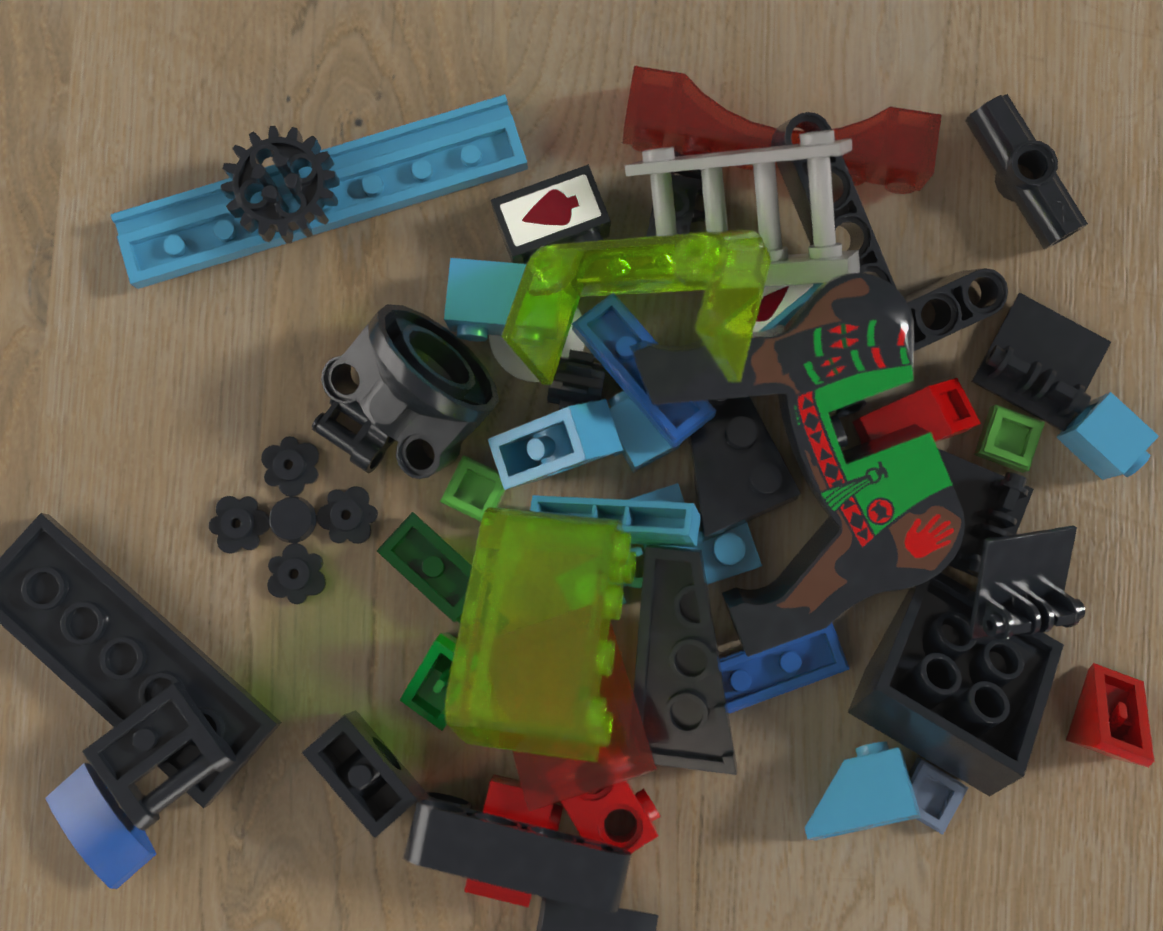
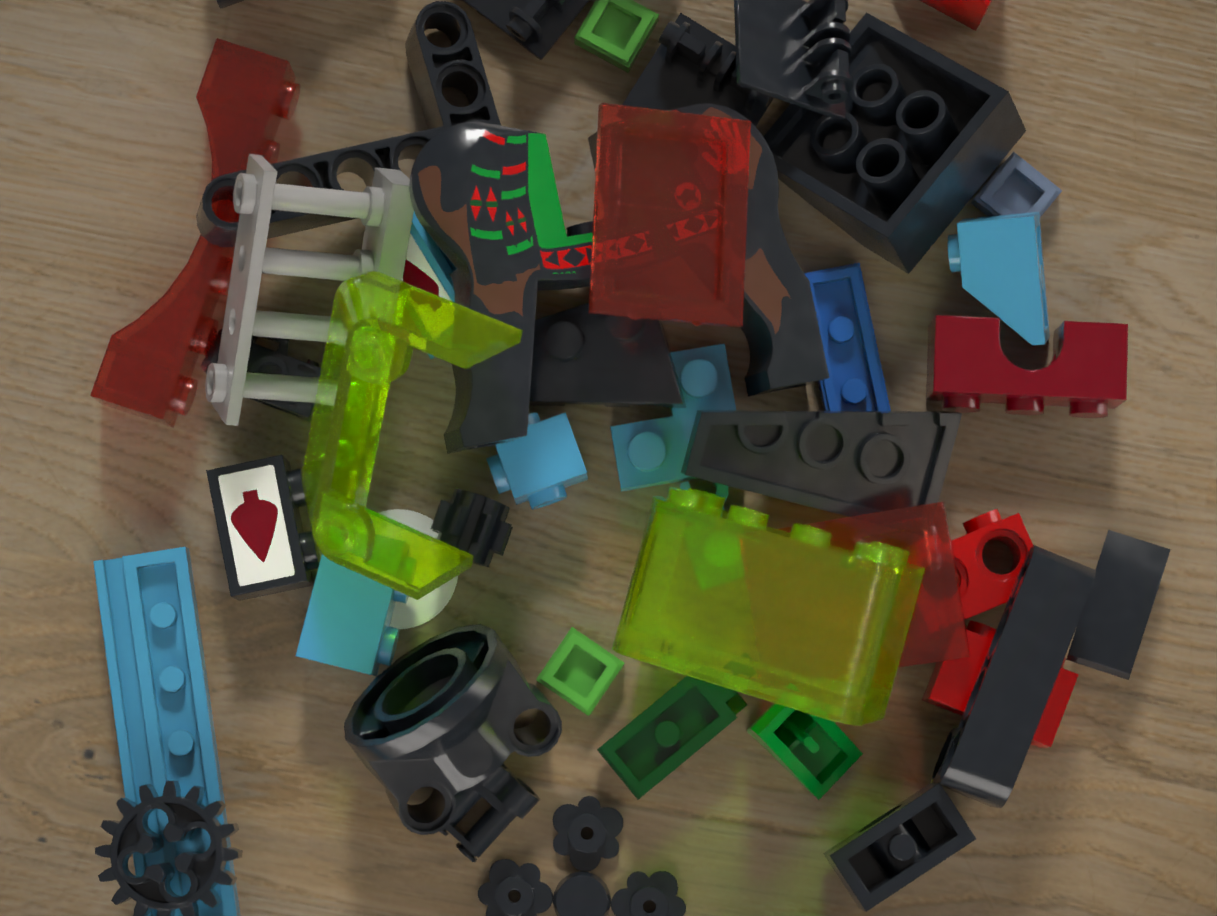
camera: 80 degrees left, 0 degrees up
dark azure brick [488,399,623,490] -> none
dark azure piece [527,495,701,547] -> none
blue tile [572,292,716,449] -> none
red slope [852,378,981,444] -> none
none -> clear red piece [589,103,751,328]
none -> dark red arch [926,315,1128,418]

